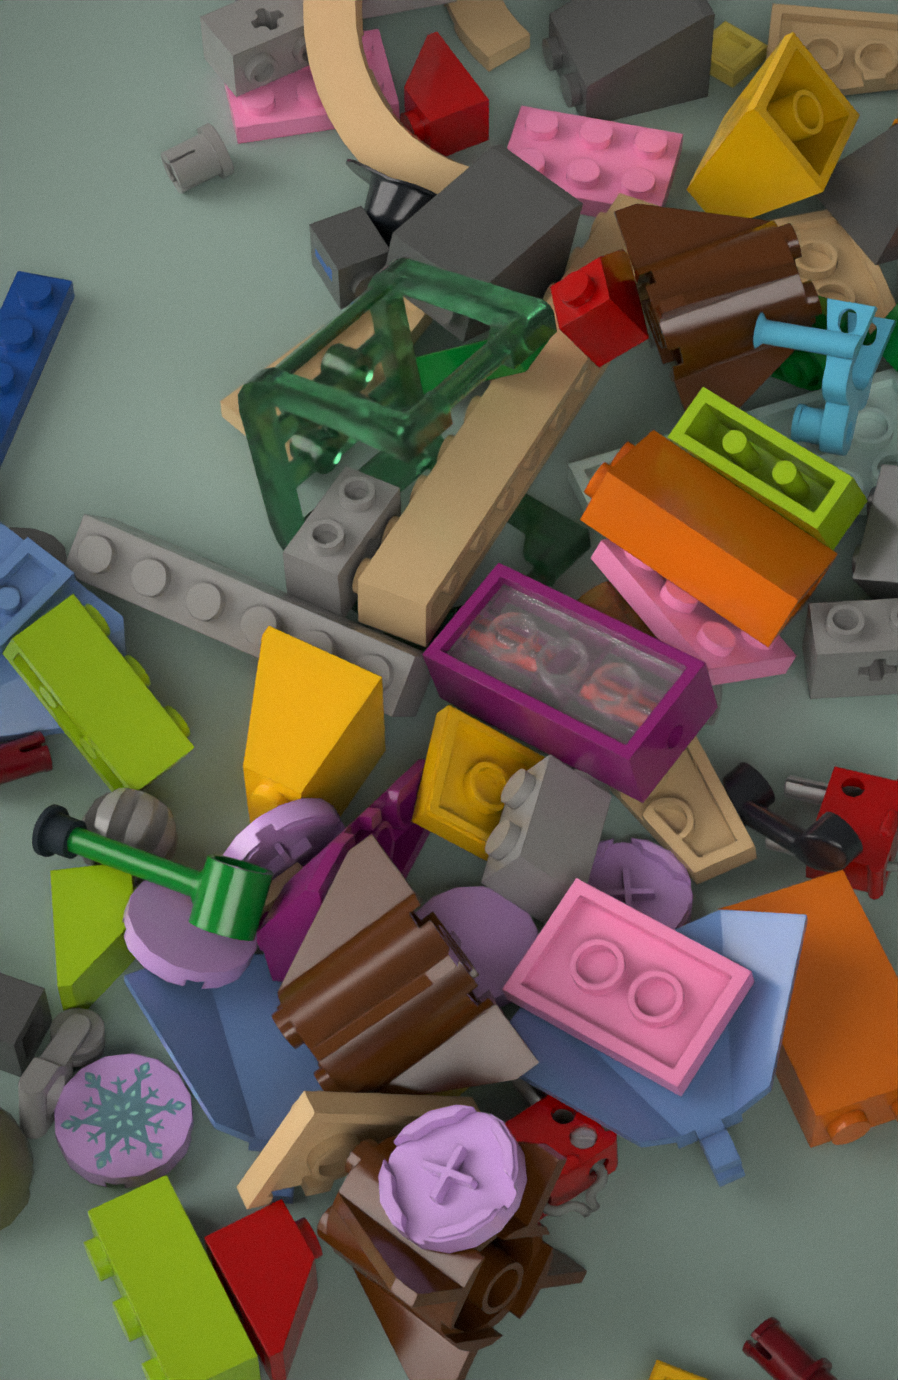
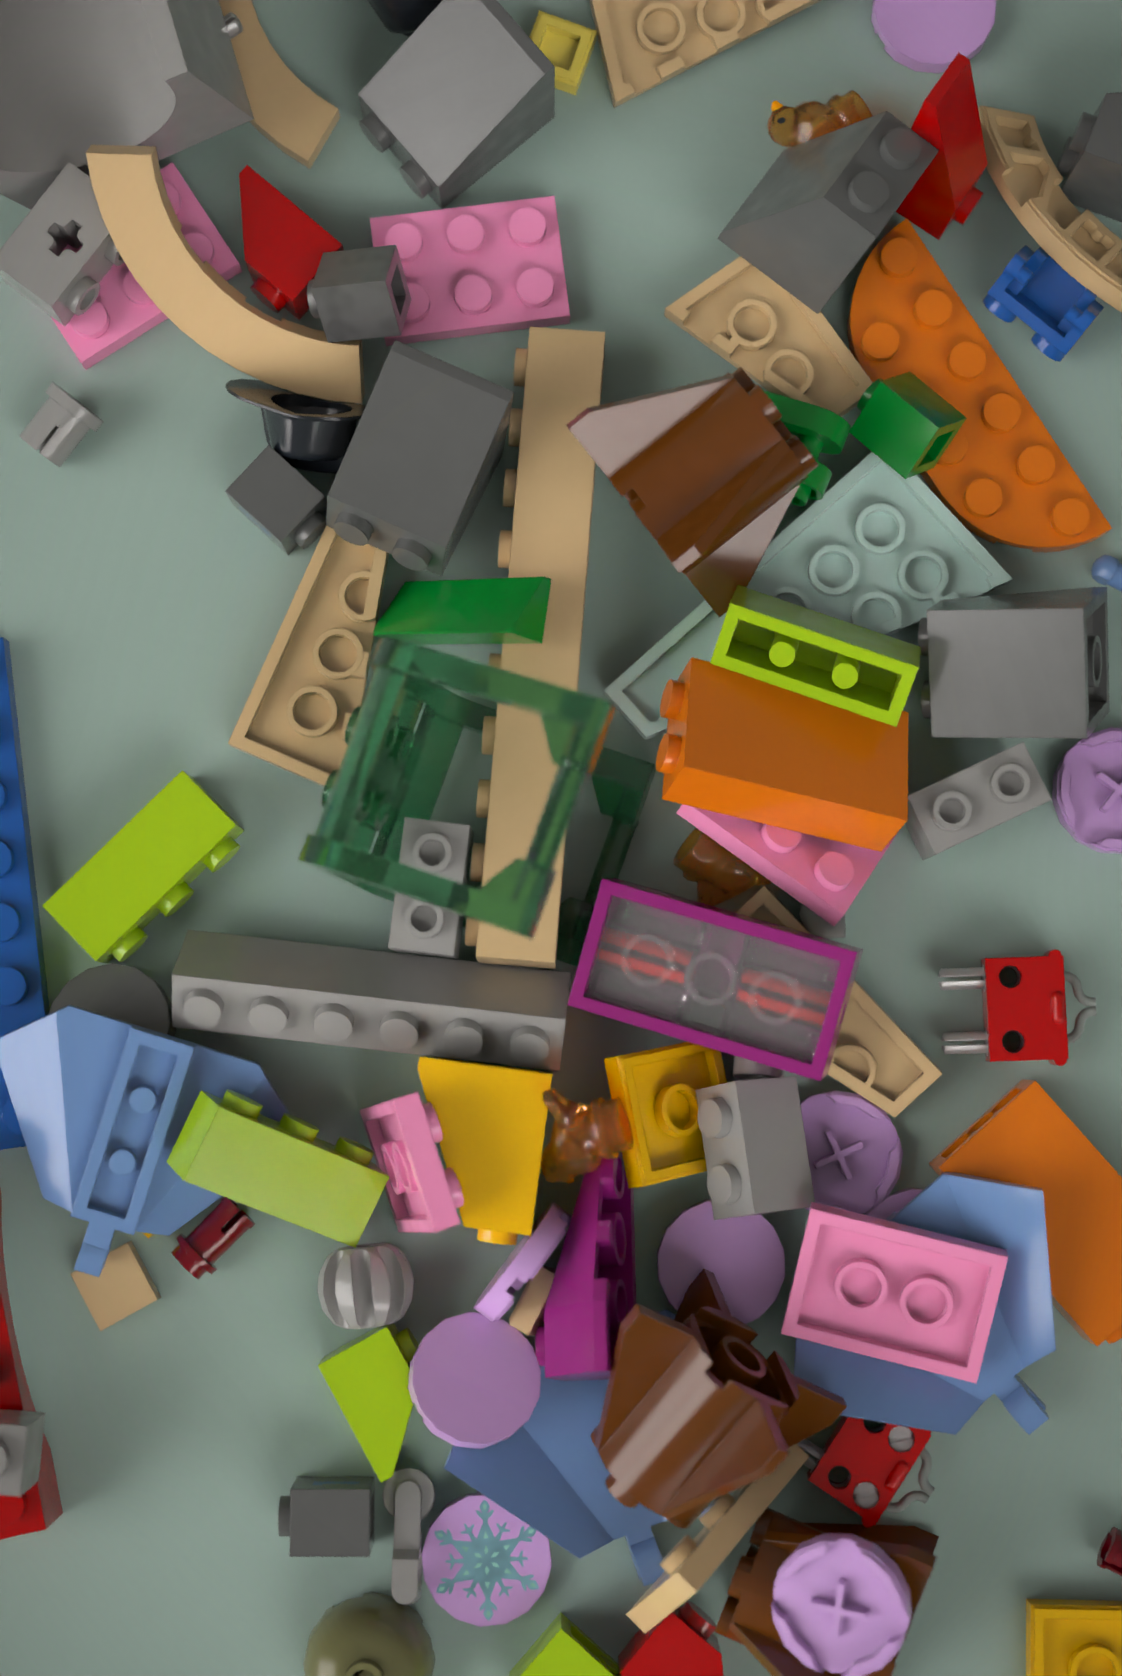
camera: 25 degrees left, 30 degrees up
green piece [32,804,274,941] -> none
red slope [550,249,649,367] -> none
yellow slope [686,32,860,218] -> none
black bar [723,762,863,872] -> none
medium azure piece [753,298,897,456] -> none
none -> lime brick [42,770,245,963]
none -> flat silver brick [307,245,411,343]
none -> bright pink plate [360,1091,464,1233]
none -> clear orange animal [541,1088,633,1184]

